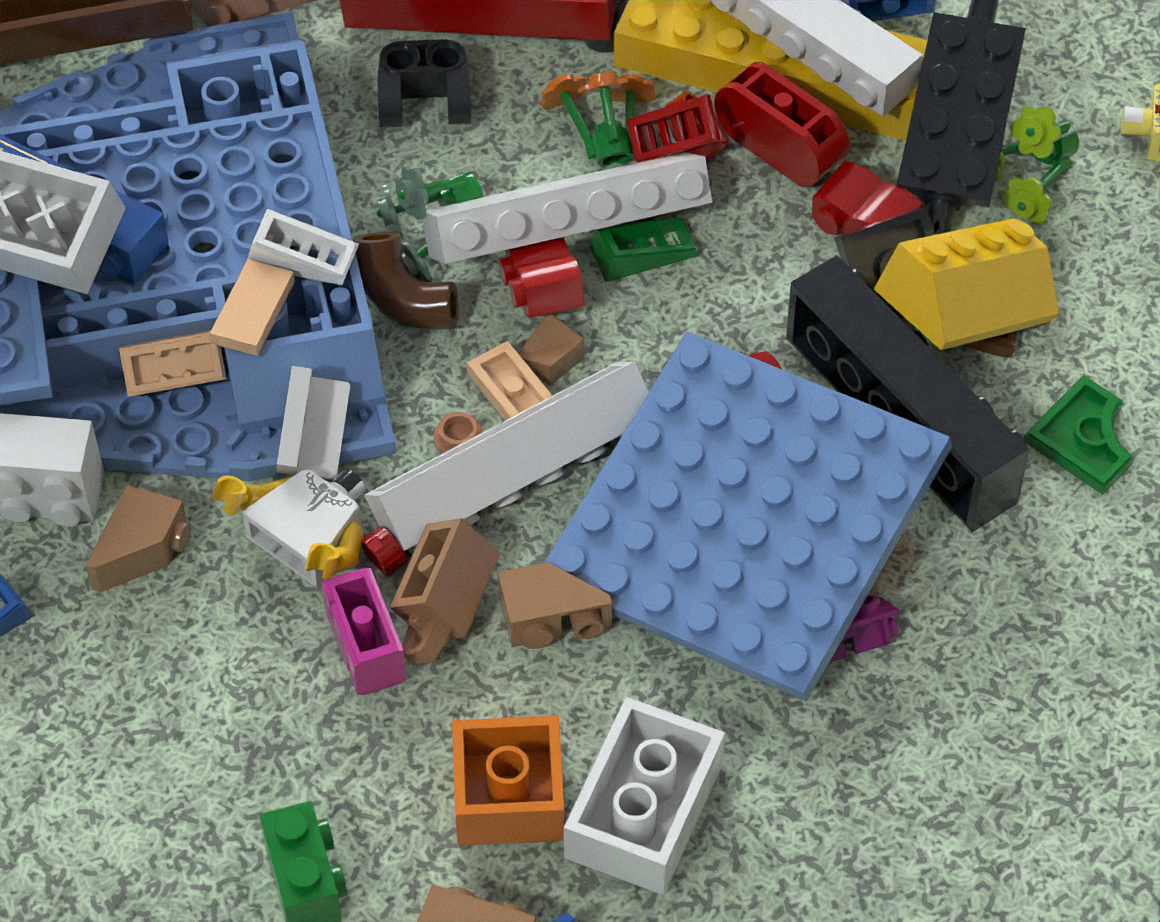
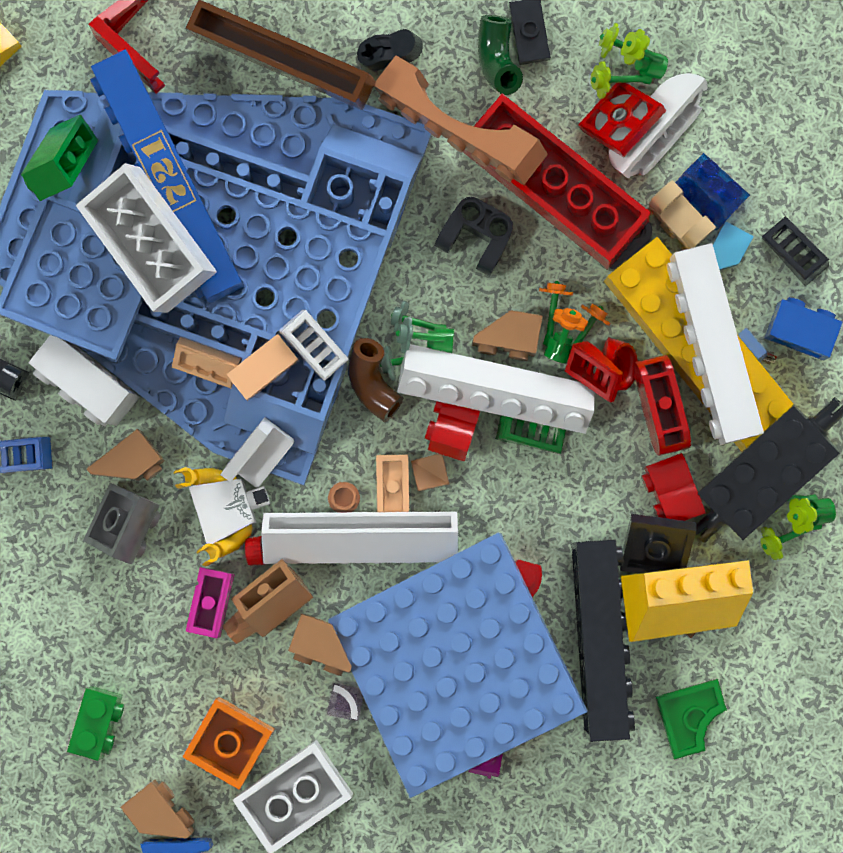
camera: 30 degrees right, 30 degrees up
none -> flat silver brick [83,483,160,564]
none -> clear purple tile [327,683,363,721]
none -> medium nougat slope [472,310,543,361]

